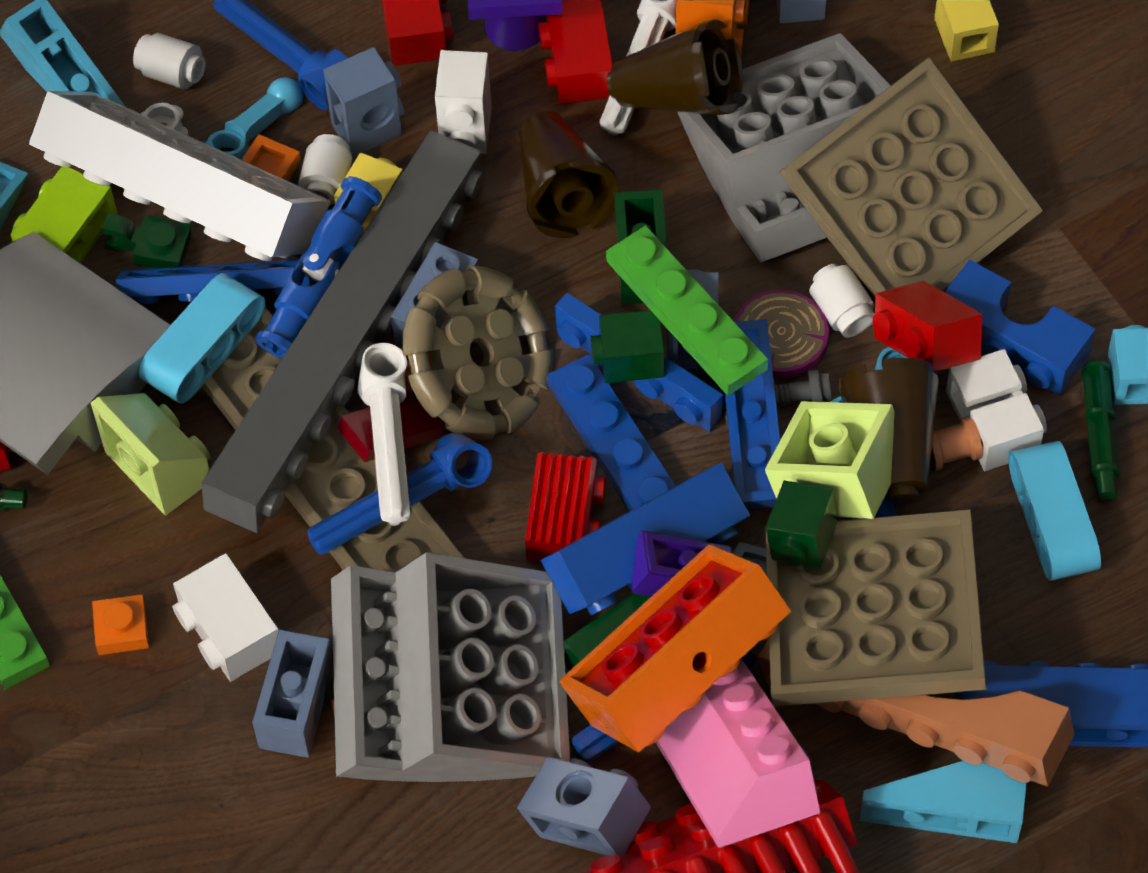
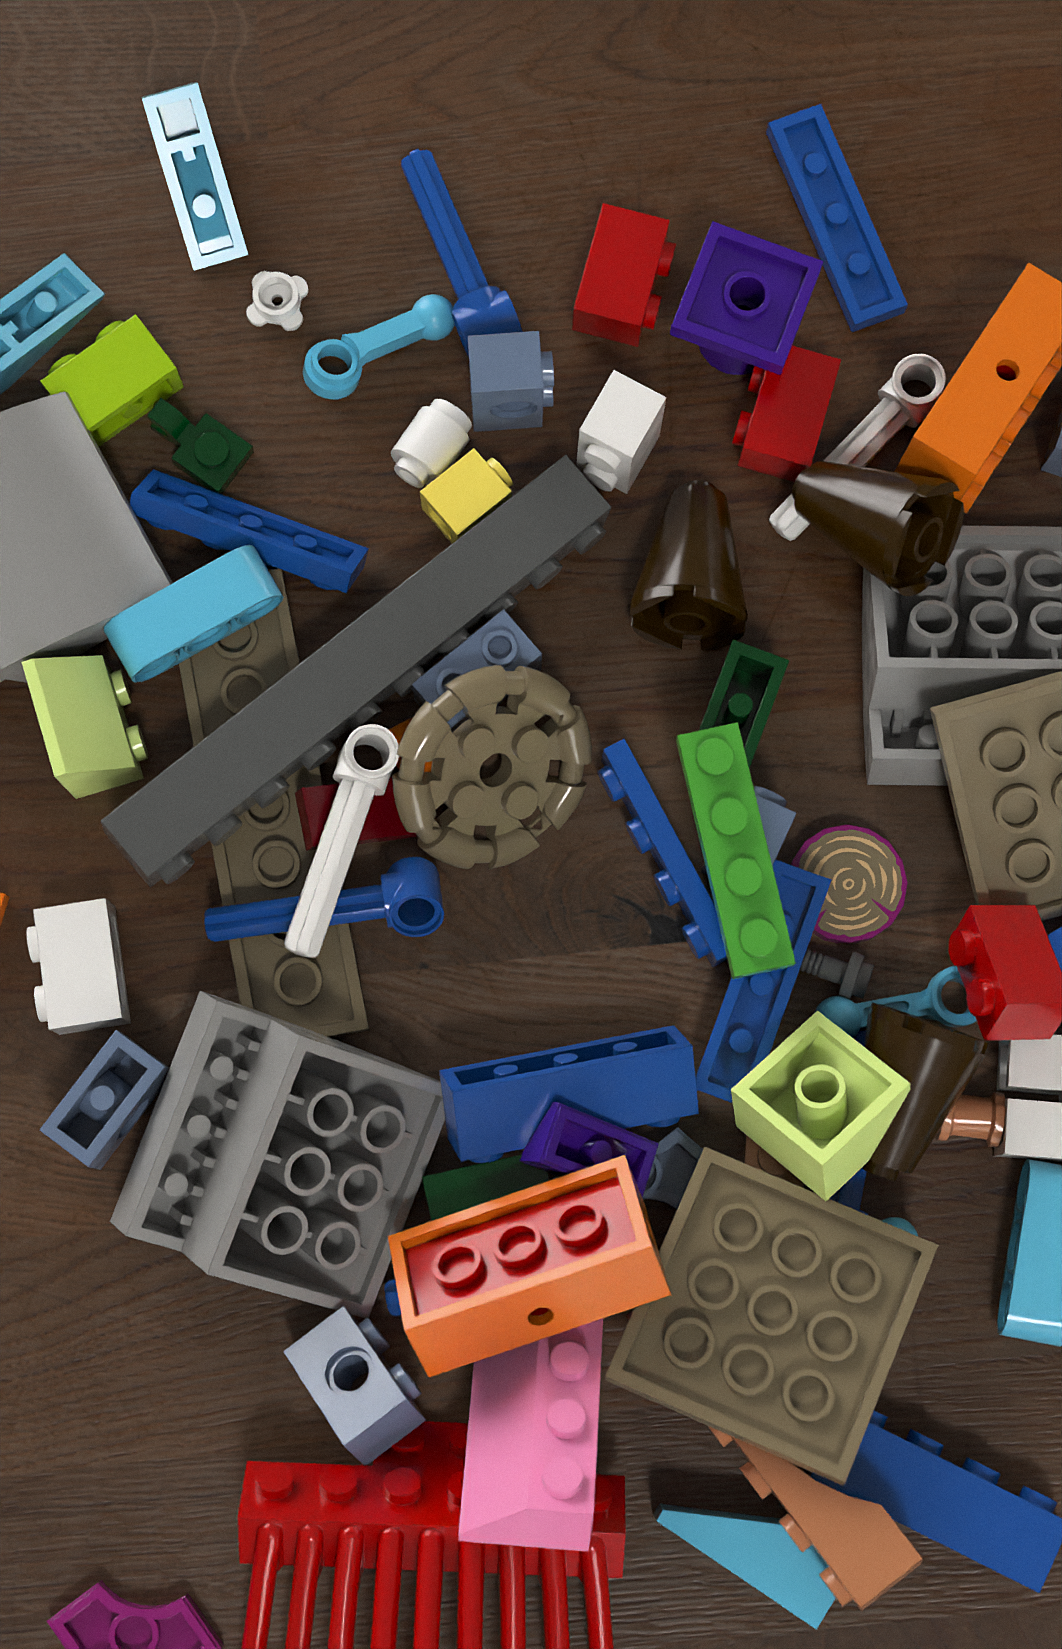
camera: 20 degrees right, 20 degrees up
white brick [29,91,330,261] -> none
white brick [133,33,205,89] -> none
orange plate [242,134,301,181] -> none
blue piece [255,176,382,359] -> none
red brick [525,452,606,562] -> none
blue plate [547,354,676,511] -> none
dark green brick [590,310,664,383] -> none
dark green brick [766,480,838,568] -> none
white brick [809,264,875,338] -> none

